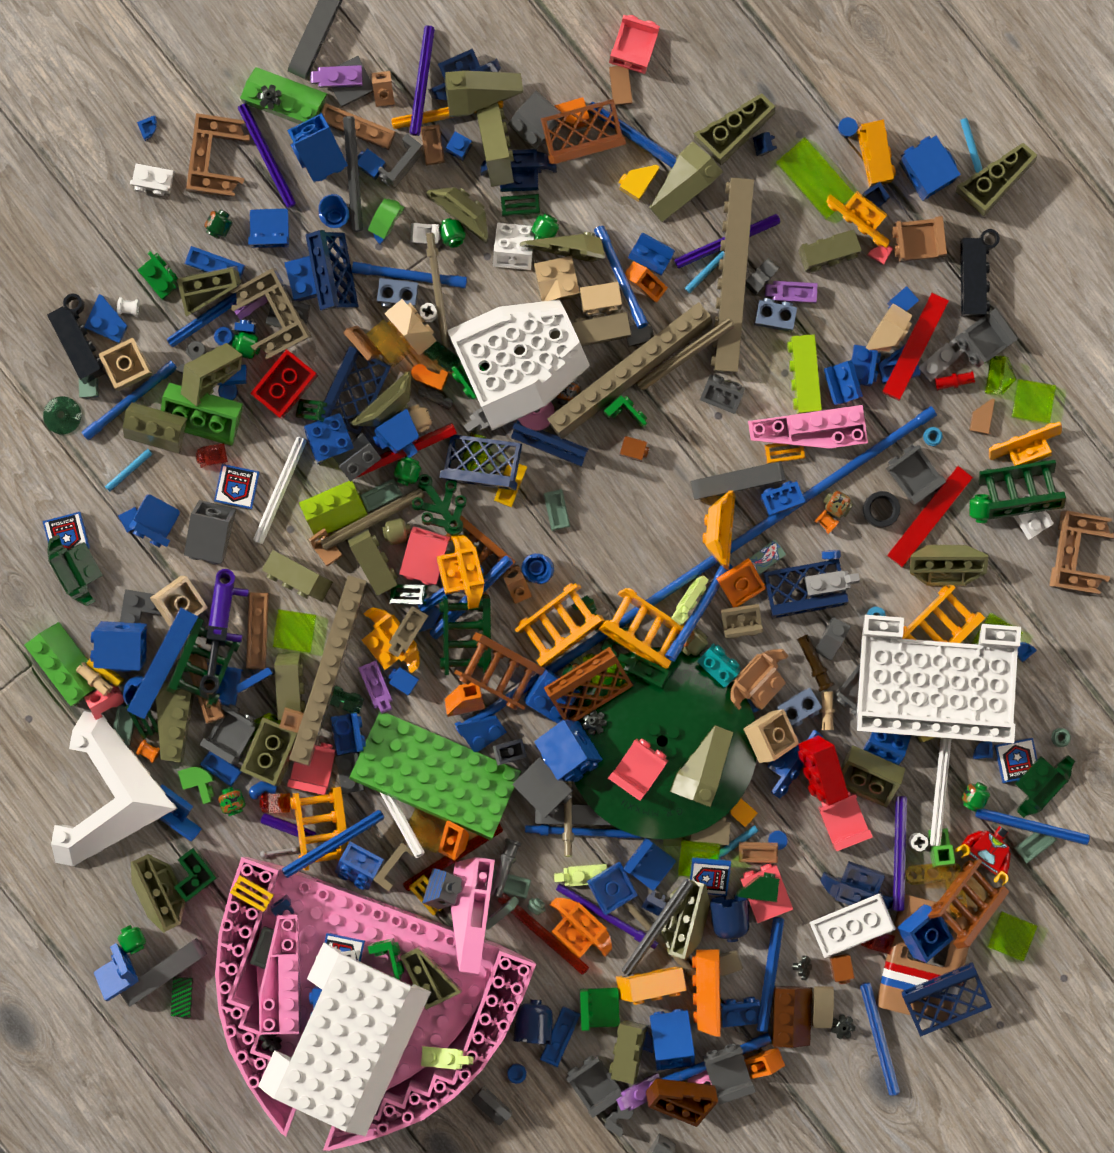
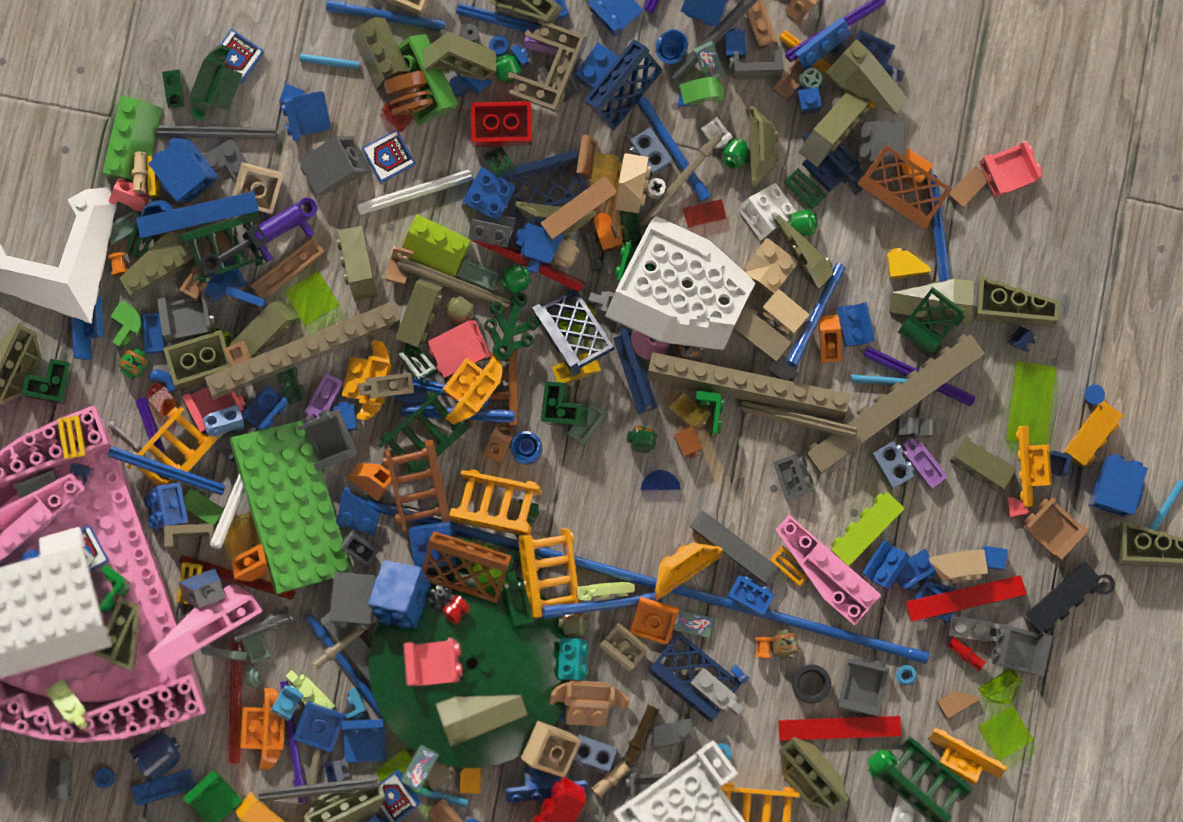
camera: 55 degrees right, 5 degrees down
none -> dark grey axle [157,125,277,139]
none -> dark green leg [162,69,185,109]
none -> bright green tile [184,488,224,525]
none -> medium blue leg [203,404,245,437]
none -> dark azure bracket [271,685,304,721]
none -> dark grey panel [297,409,358,471]
none -> dark azure bracket [346,688,367,721]
none -> dark orange wheel [384,70,433,115]
none -> tile [401,745,439,791]
none -> red wheel [441,595,470,624]
none -> medium nougat tile [540,176,617,240]
none -> dark green brick [541,381,588,428]
none -> dark green head [626,425,657,453]
none -> clear blue tile [640,470,681,491]
none -> clear yellow bracket [667,391,711,429]
none -> clear red tile [683,199,726,228]
none -> tile [693,41,725,79]
none -> blue plate [795,17,852,70]
none -> sand green wheel [799,68,822,89]
none -> dark green piece [897,287,965,357]

